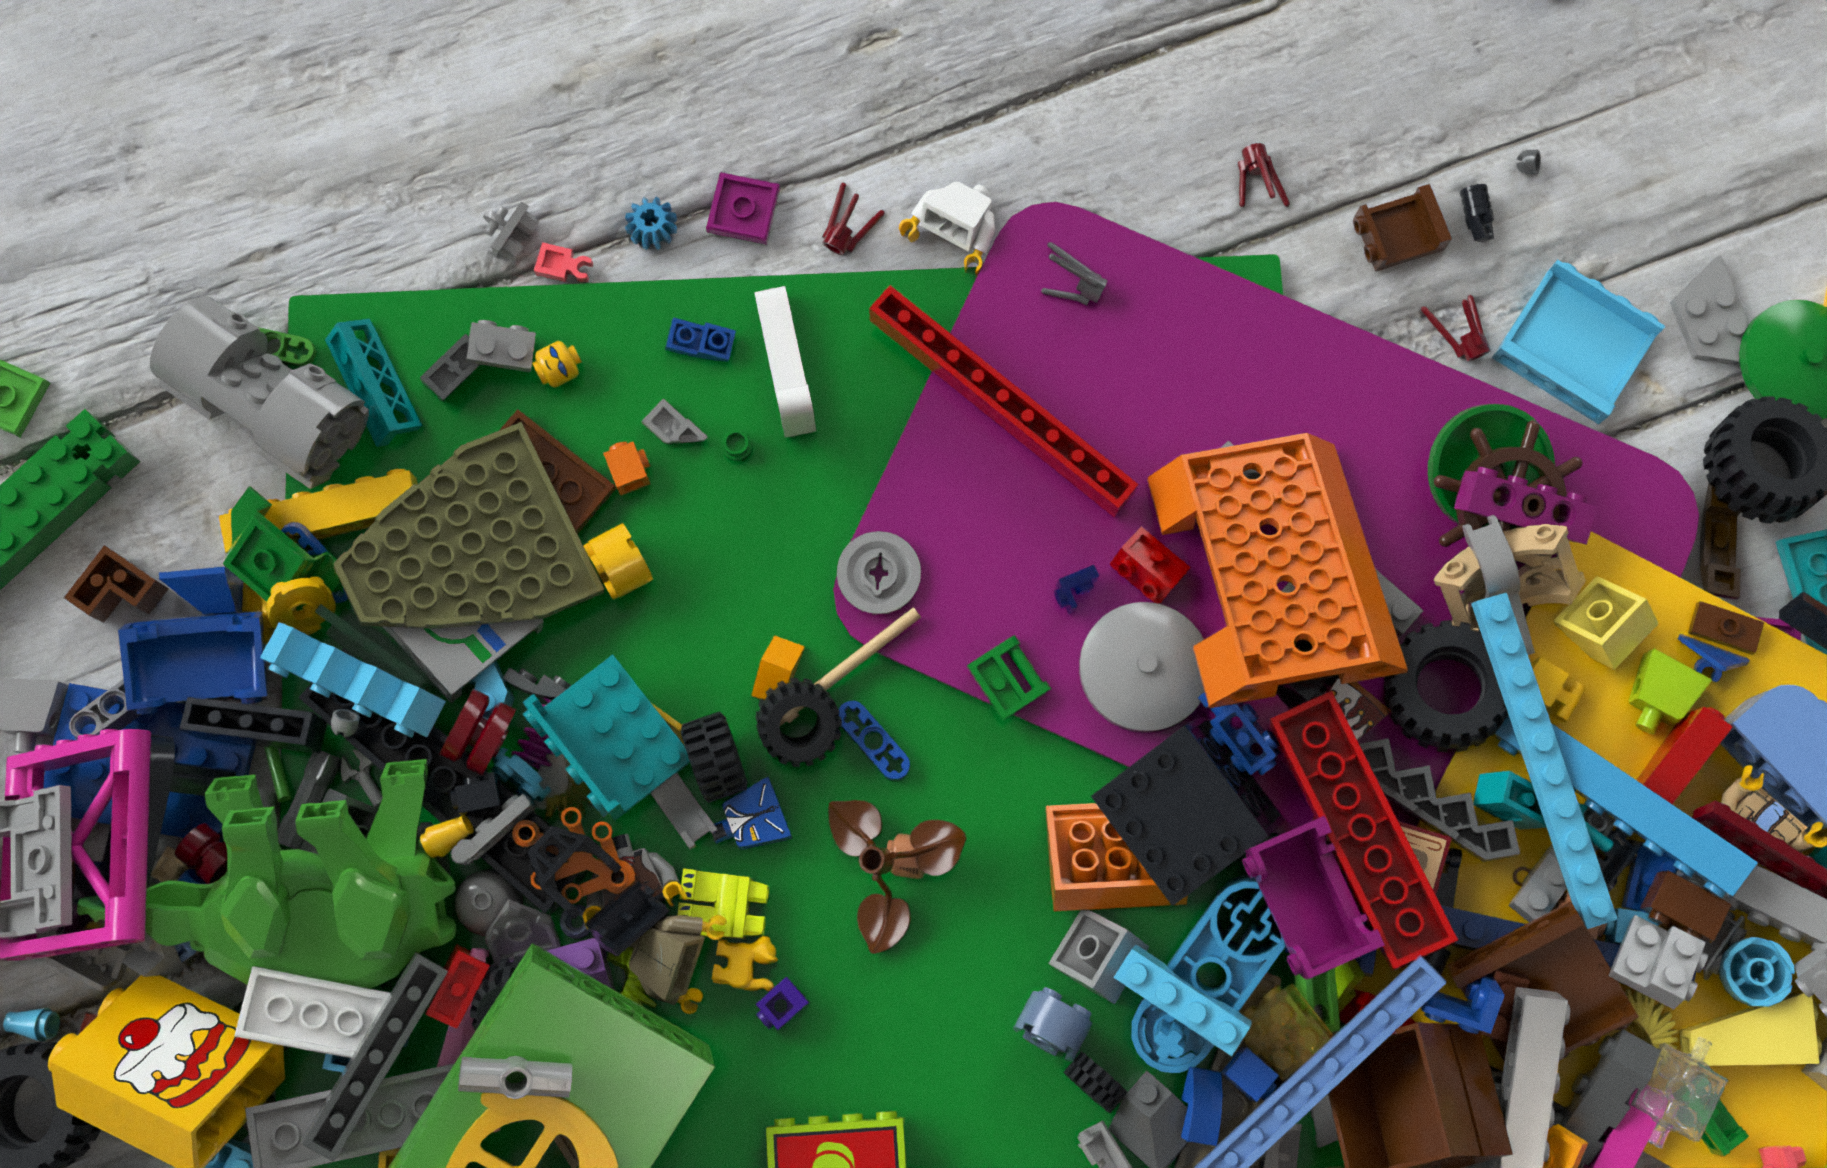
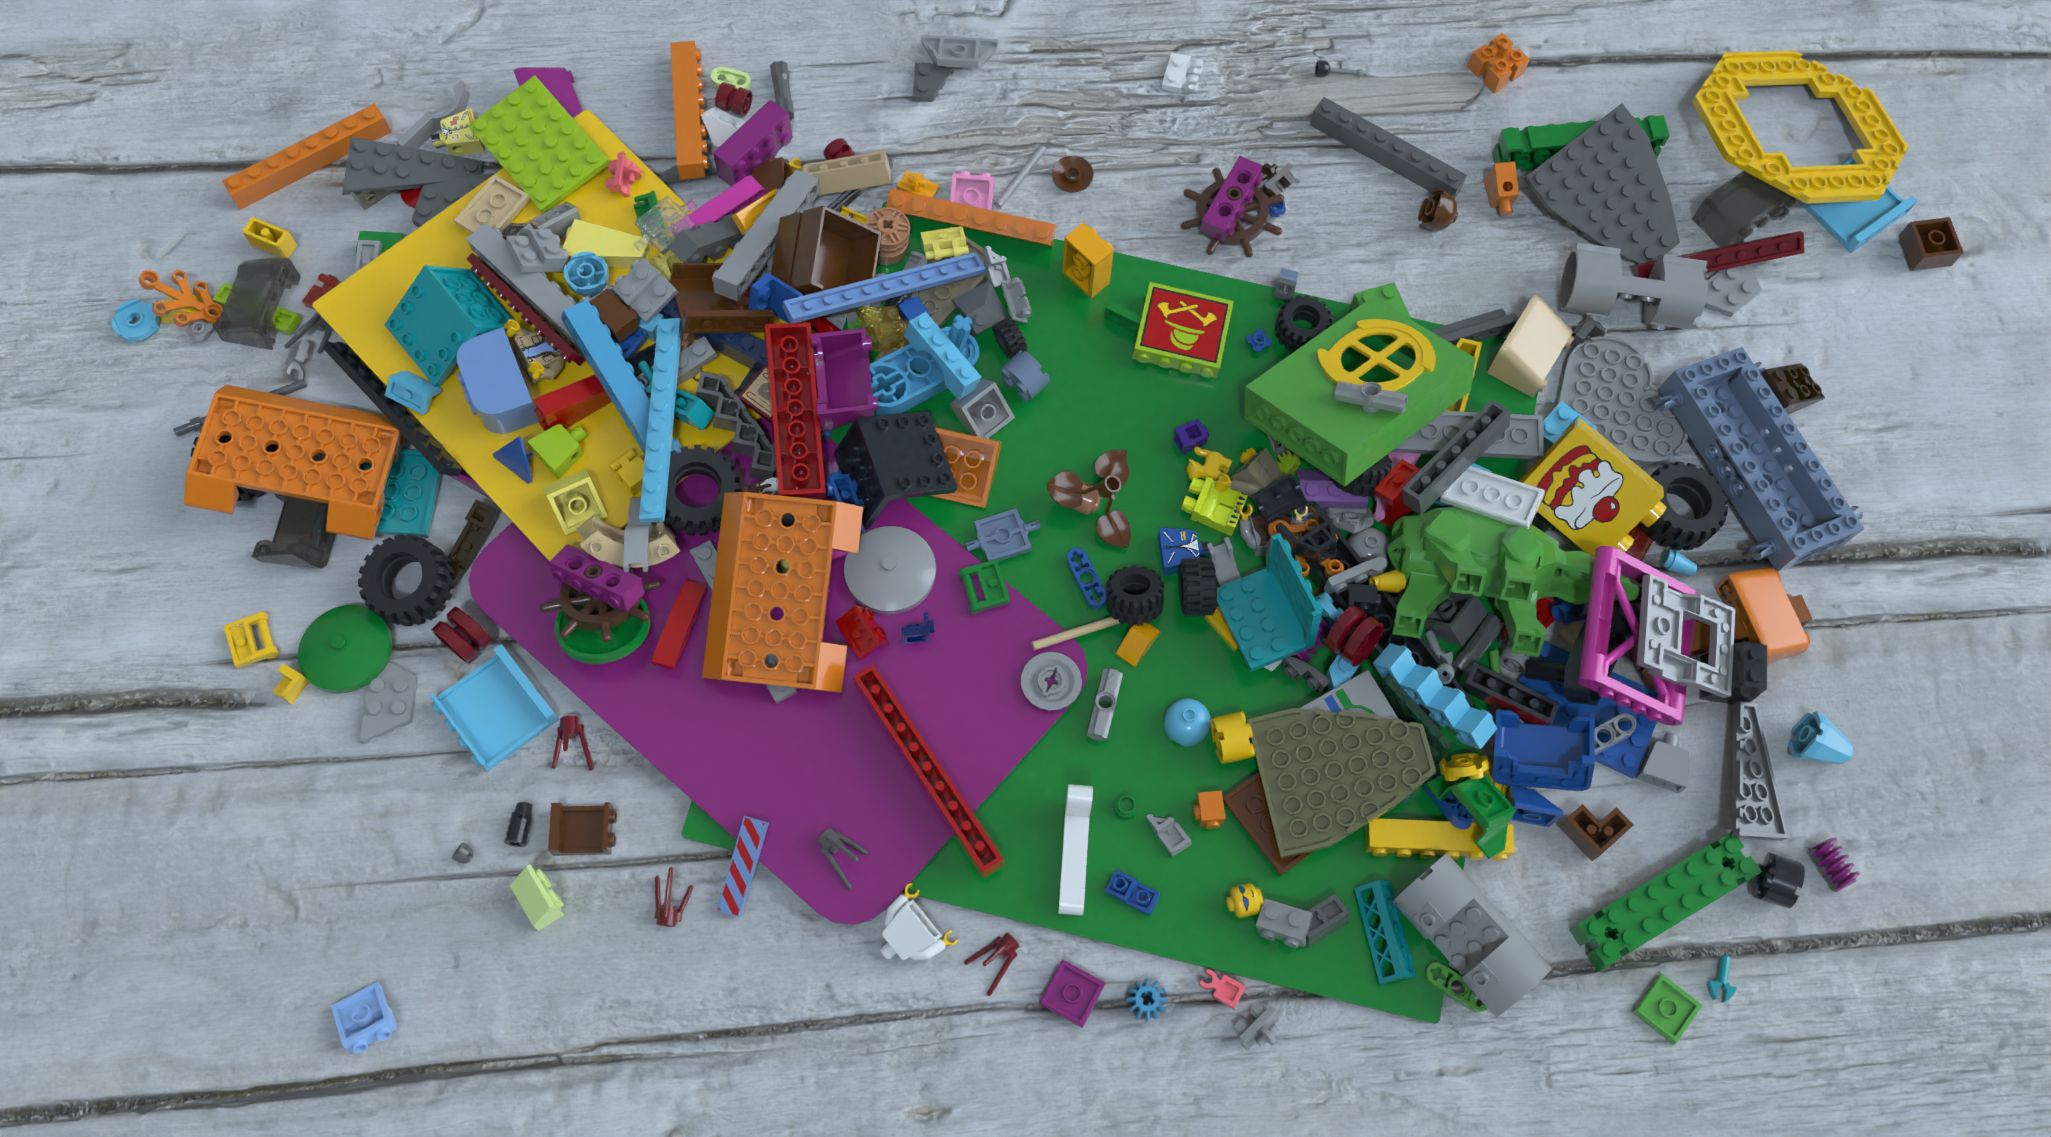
camera: 165 degrees left, 10 degrees down
dark red wheel [174,823,228,884] -> none
blue slope [1181,1066,1223,1146] -> none
reddish brown plate [1688,601,1764,655] -> none
none -> dark red wheel [431,606,493,665]
none -> yellowish green slope [510,864,564,931]
none -> red slope [651,580,708,670]
none -> medium blue tile [716,816,769,917]
none -> sand blue plate [965,508,1041,561]
none -> light grey piece [1087,669,1123,741]
none -> medium azure cylinder [1163,698,1210,747]

